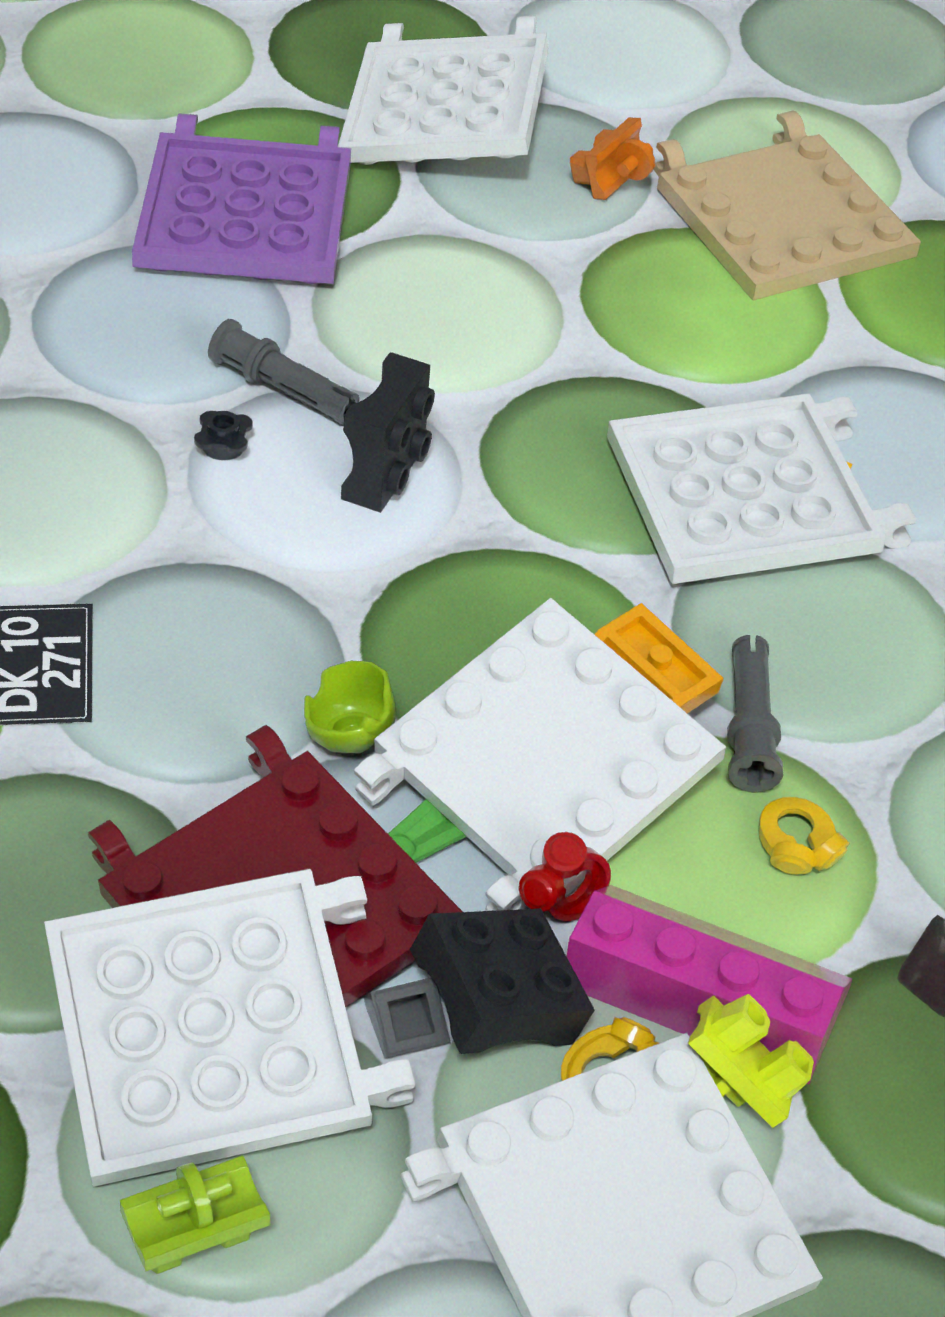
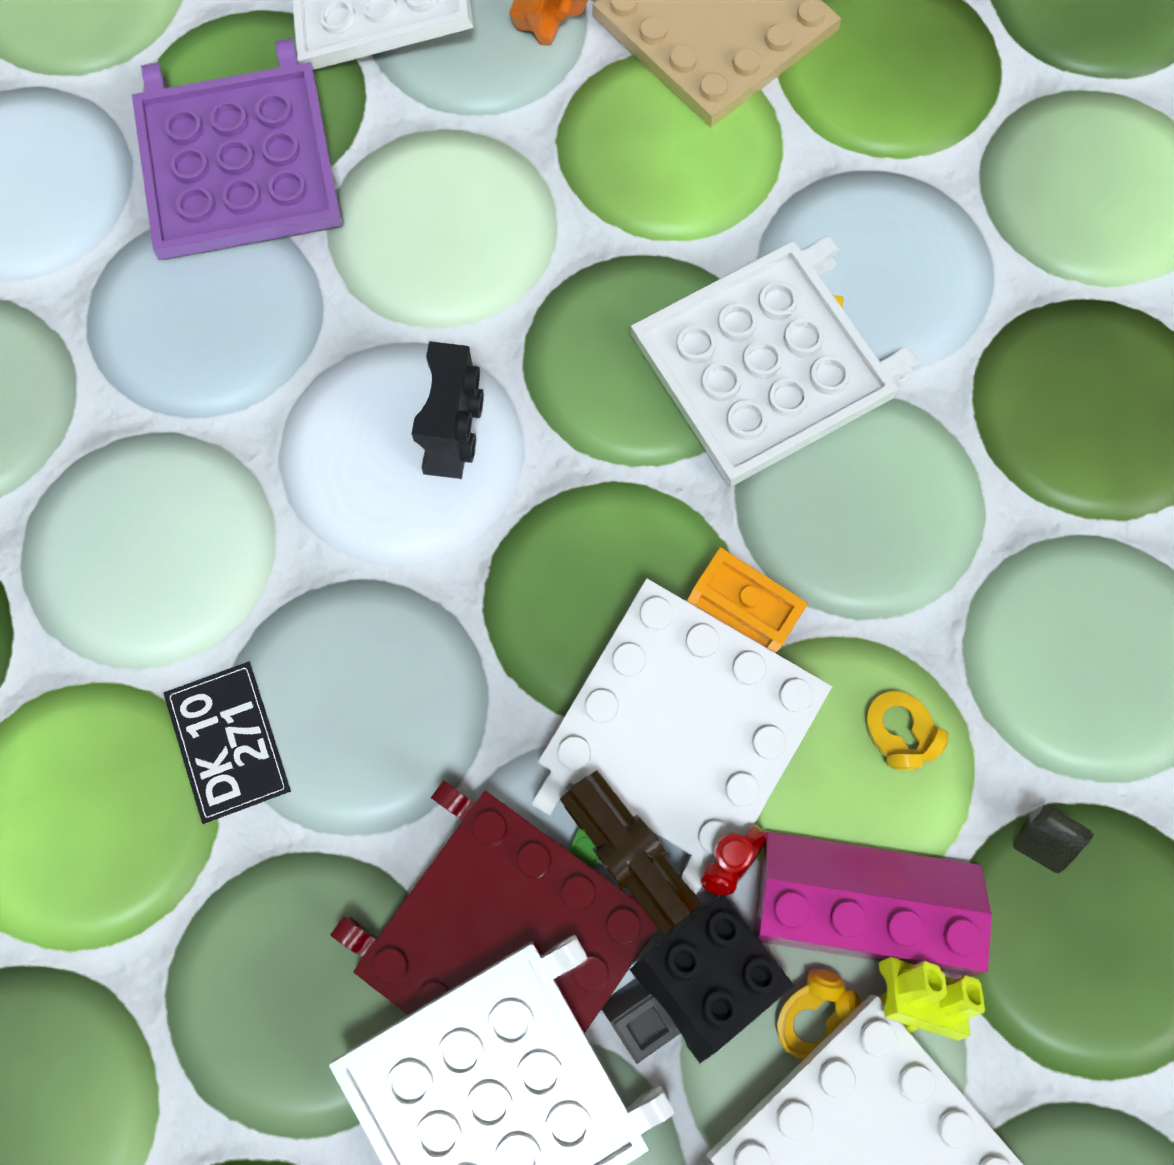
camera: 10 degrees left, 25 degrees up
black plate [194,411,253,460] -> none
dark grey pin [208,319,359,425] -> none
lime hair [304,660,396,753] -> none
dark grey pin [727,635,783,792] -> none
none -> dark brown piece [560,770,701,934]

